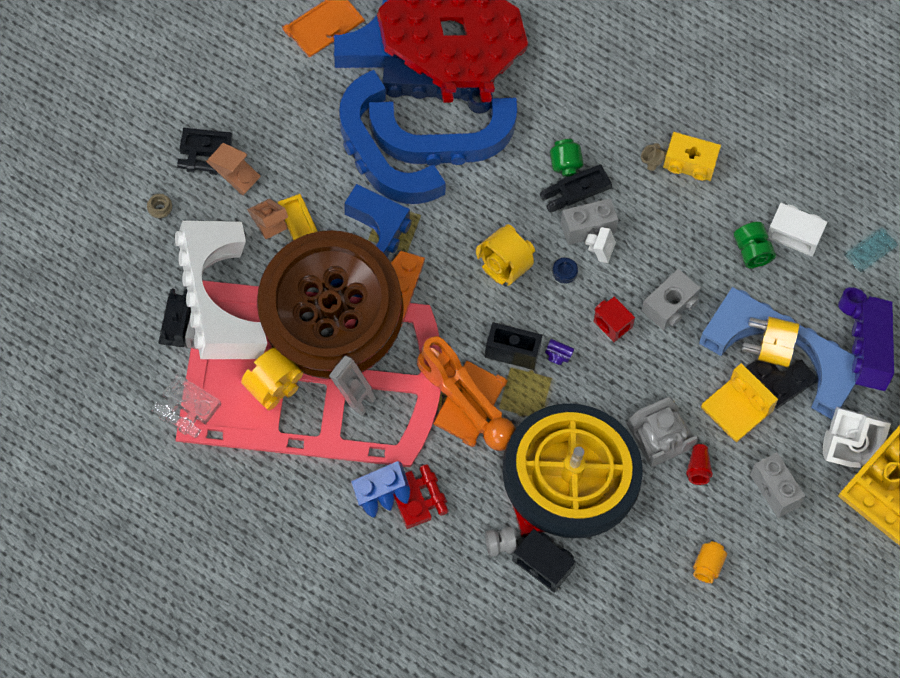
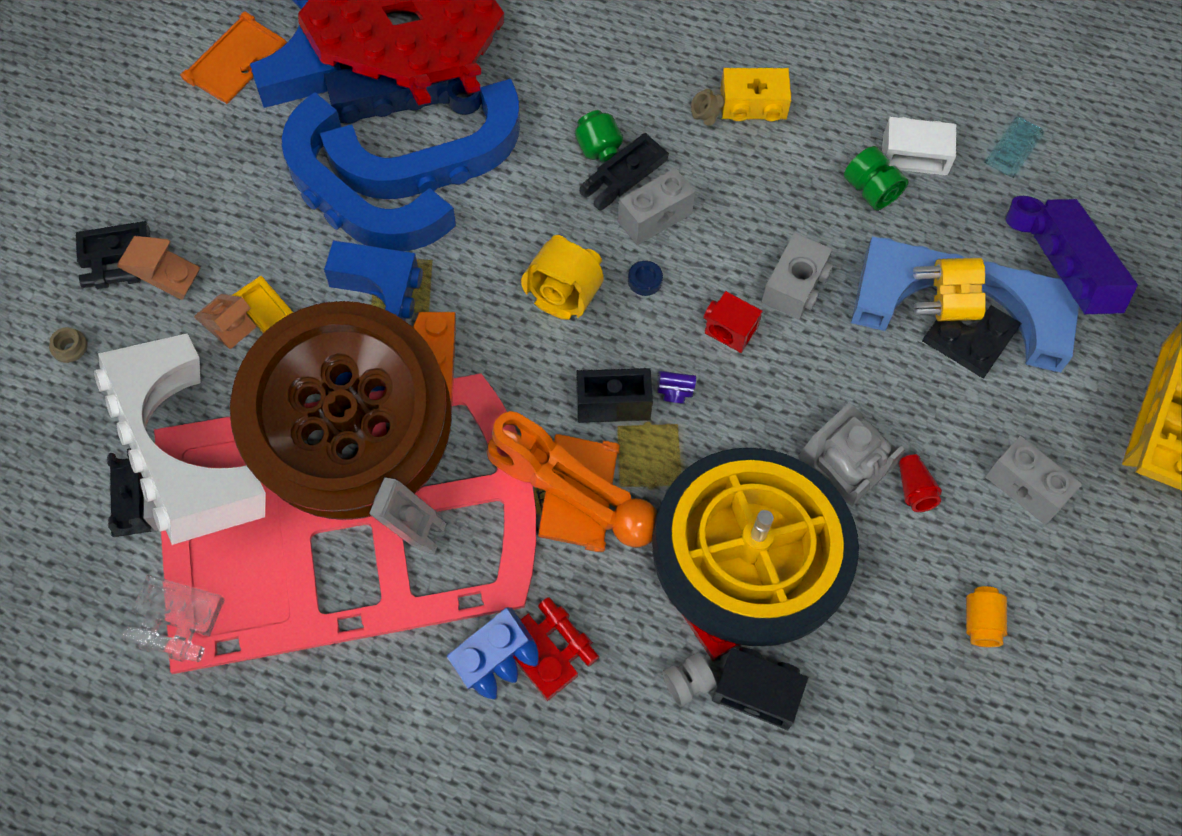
camera: 15 degrees left, 0 degrees up
yellow brick [241,348,303,411] -> none
white tile [585,227,616,263] -> none
yellow bracket [701,363,778,442] -> none
white brick [823,406,891,468] -> none

